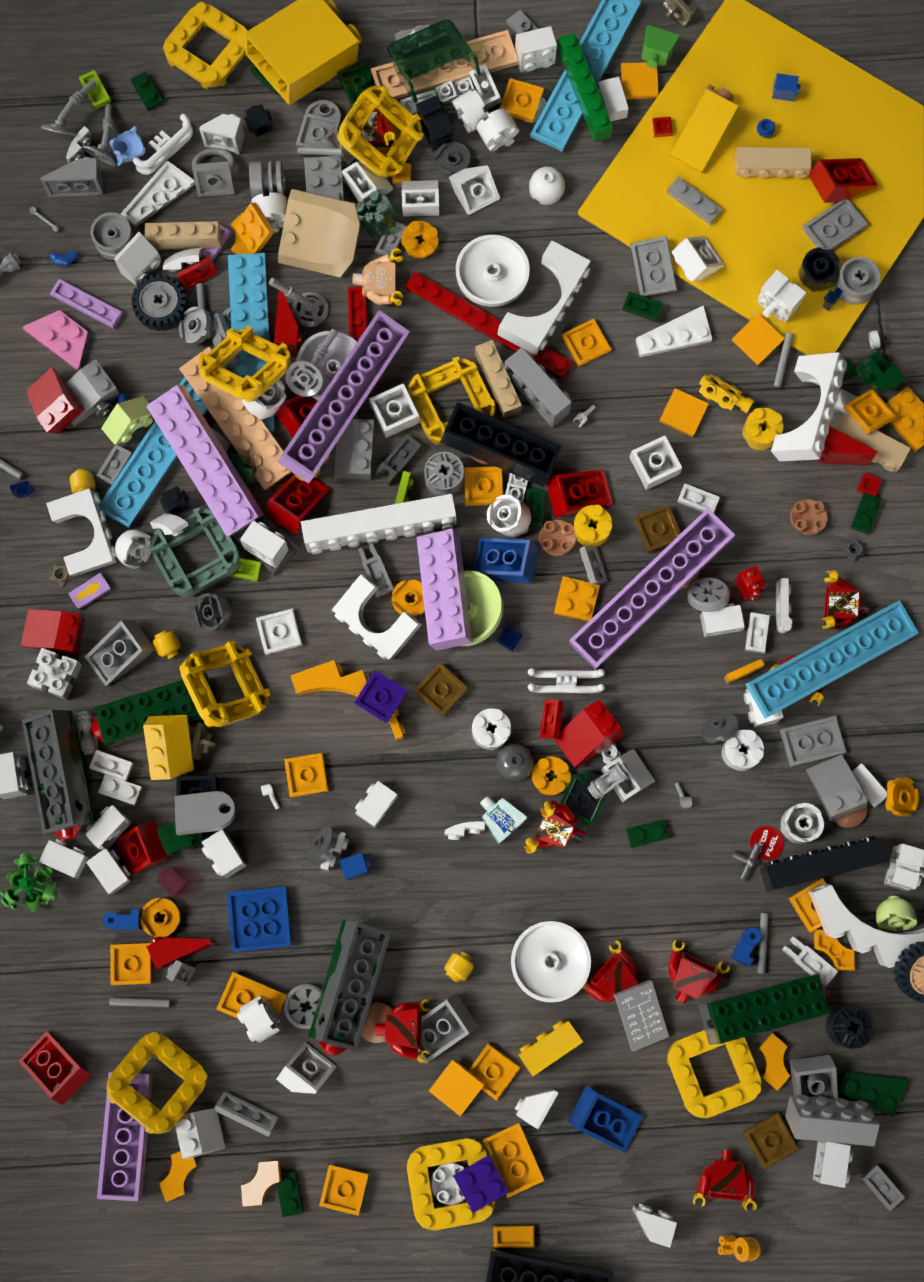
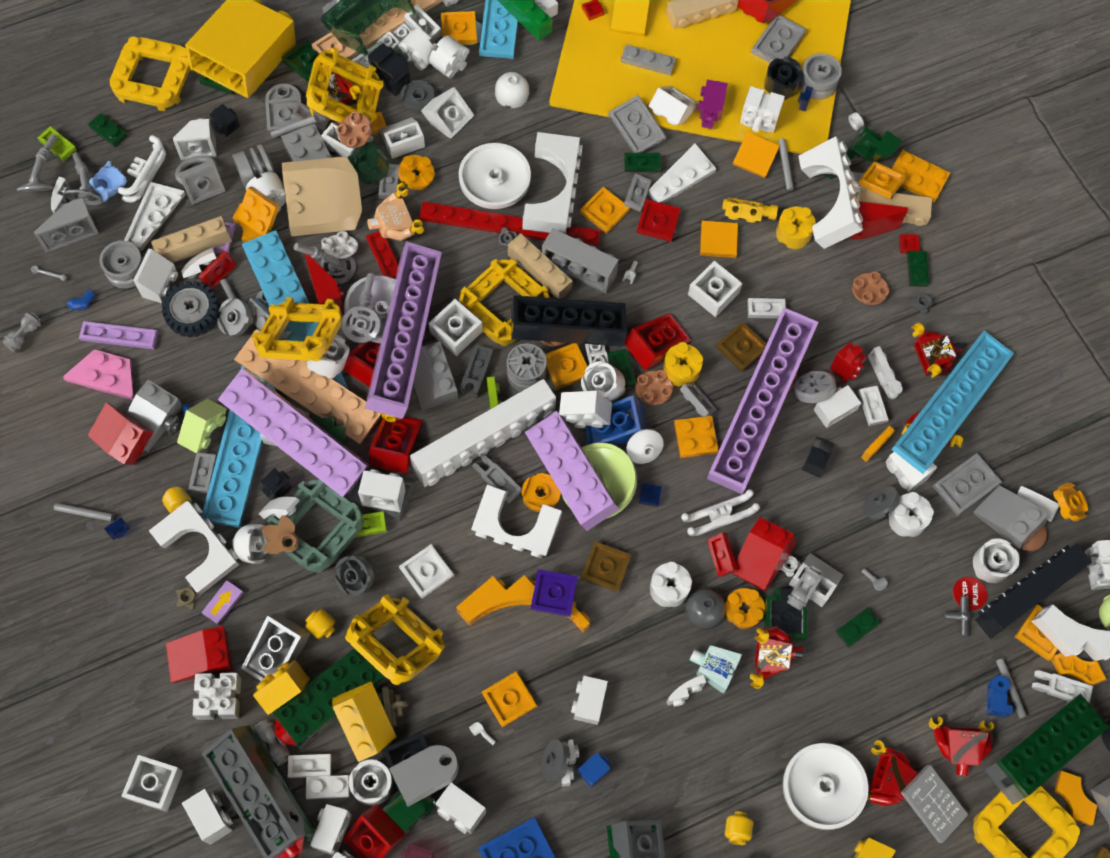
camera: 25 degrees left, 10 degrees down
none -> yellow brick [253,660,310,715]
none -> medium nougat plate [262,515,299,555]
none -> white dish [321,231,358,259]
none -> nougat dish [337,112,372,148]
none -> white brick [349,759,393,806]
none -> dark grey plate [498,227,518,247]
none -> white brick [559,391,612,428]
none -> light grey plate [624,173,652,212]
none -> white dish [626,429,663,464]
none -> red plate [636,199,681,242]
none -> magenta hinge [697,79,728,129]
none -> black slope [802,436,834,478]

